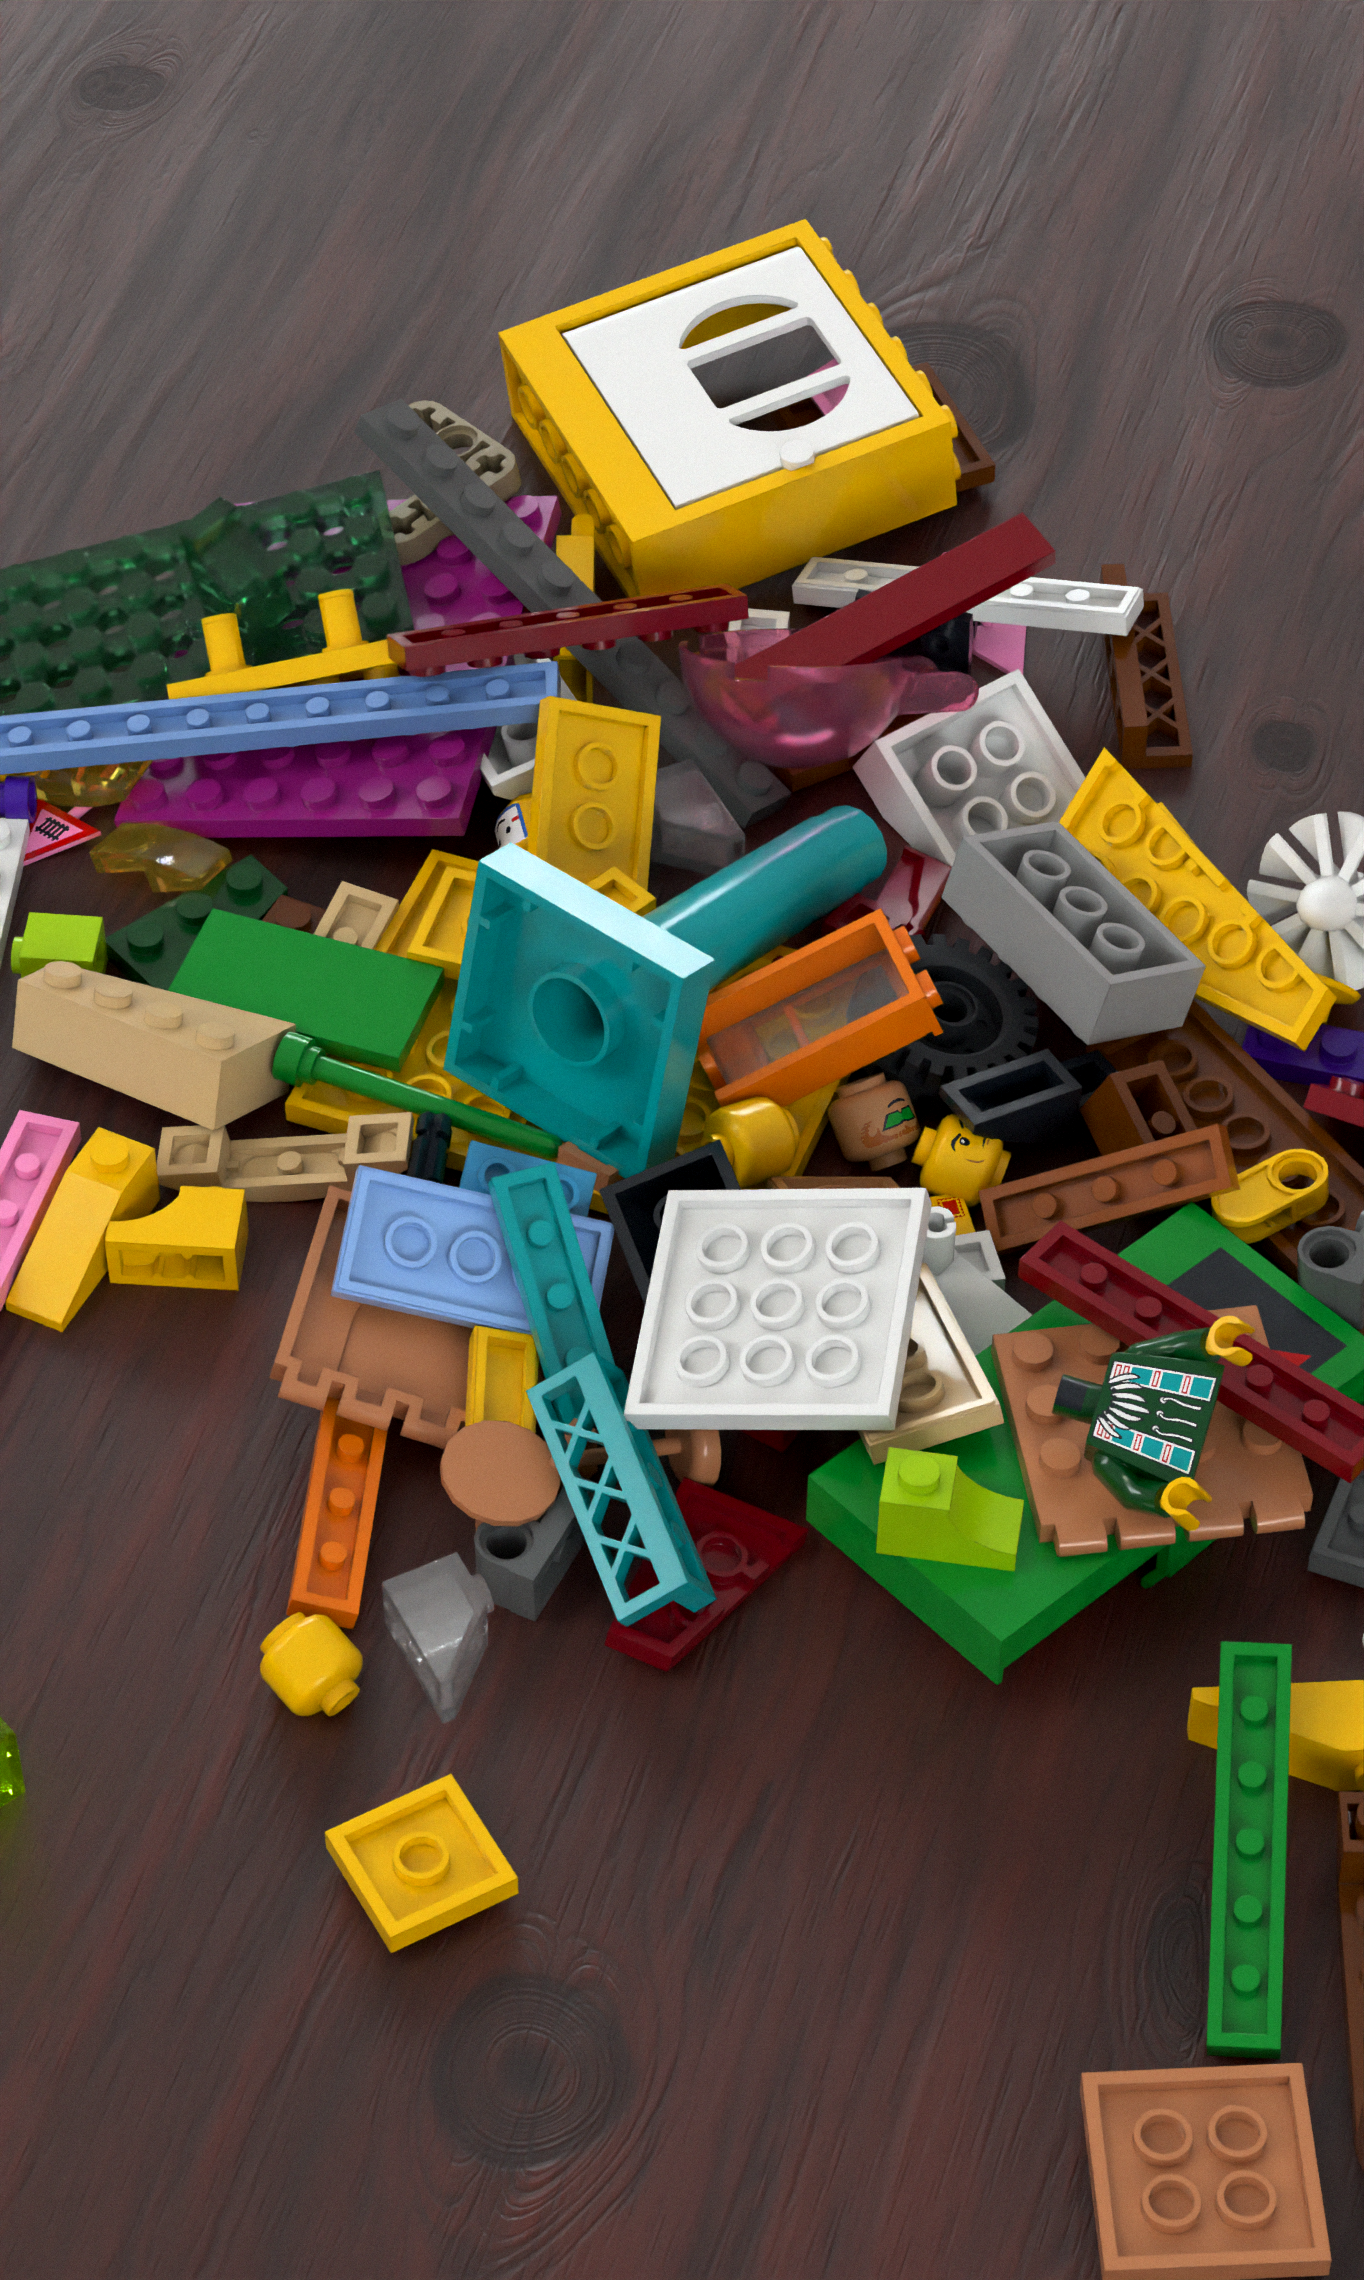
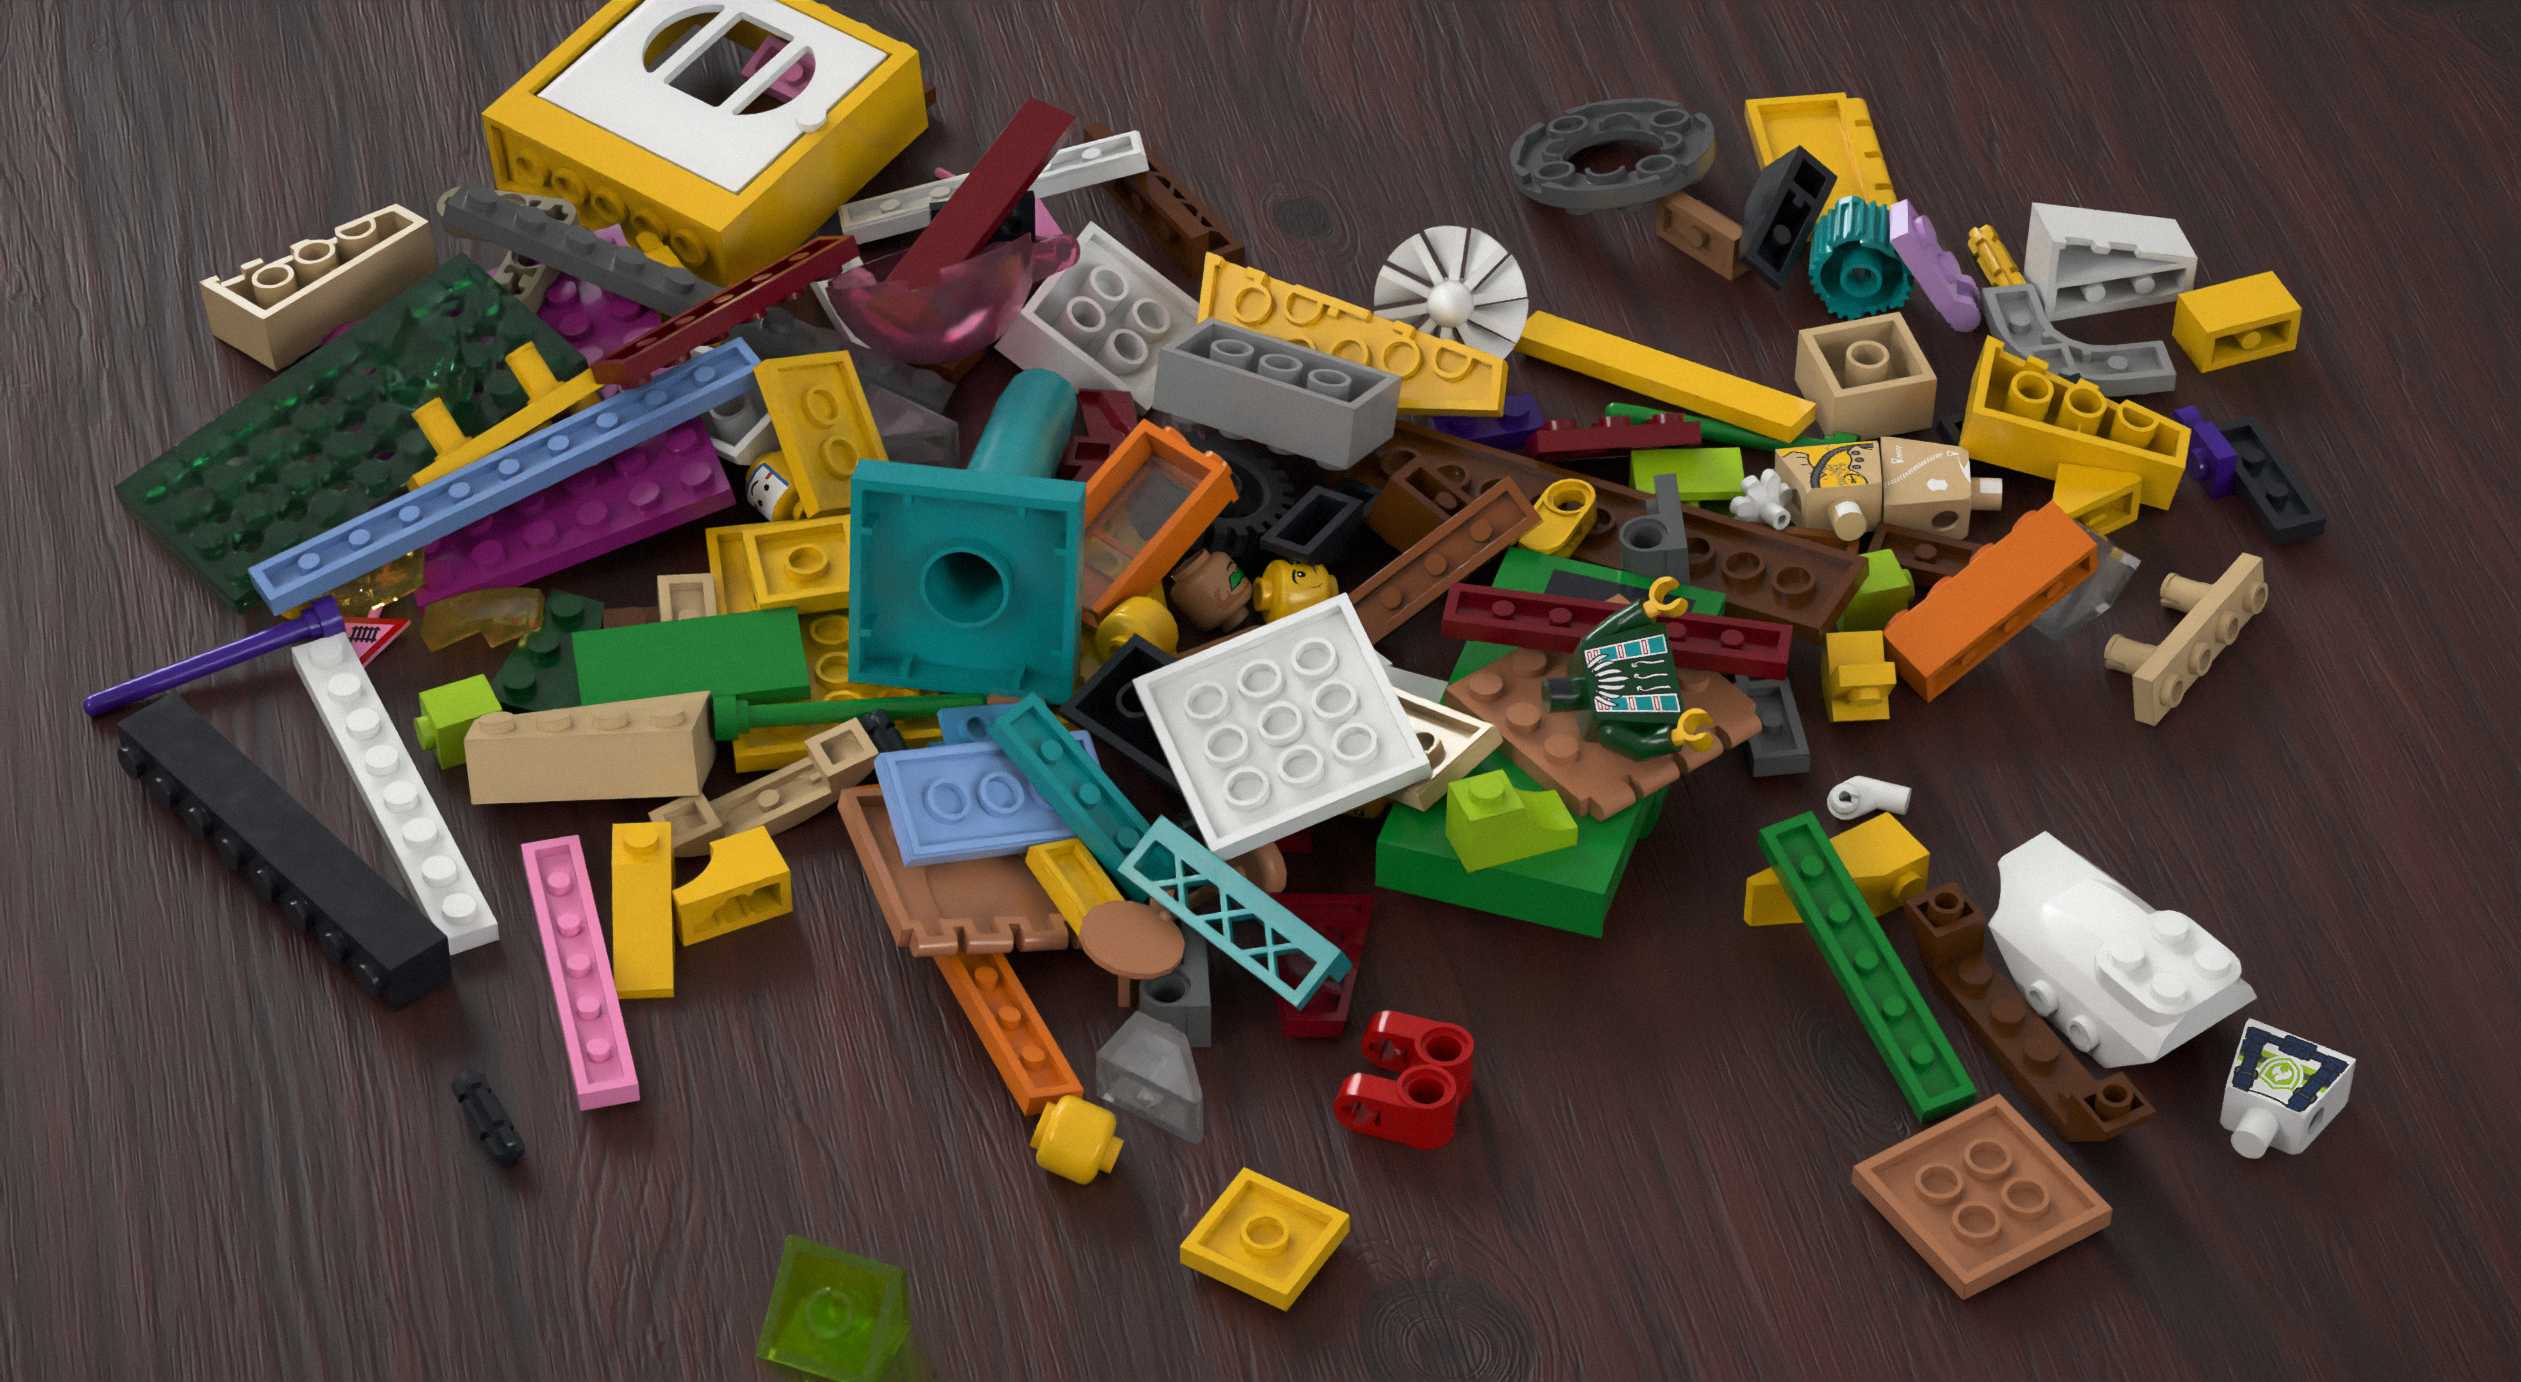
camera: 30 degrees left, 5 degrees down
none -> tan wedge [199,204,440,371]
none -> red piece [1333,1010,1474,1150]

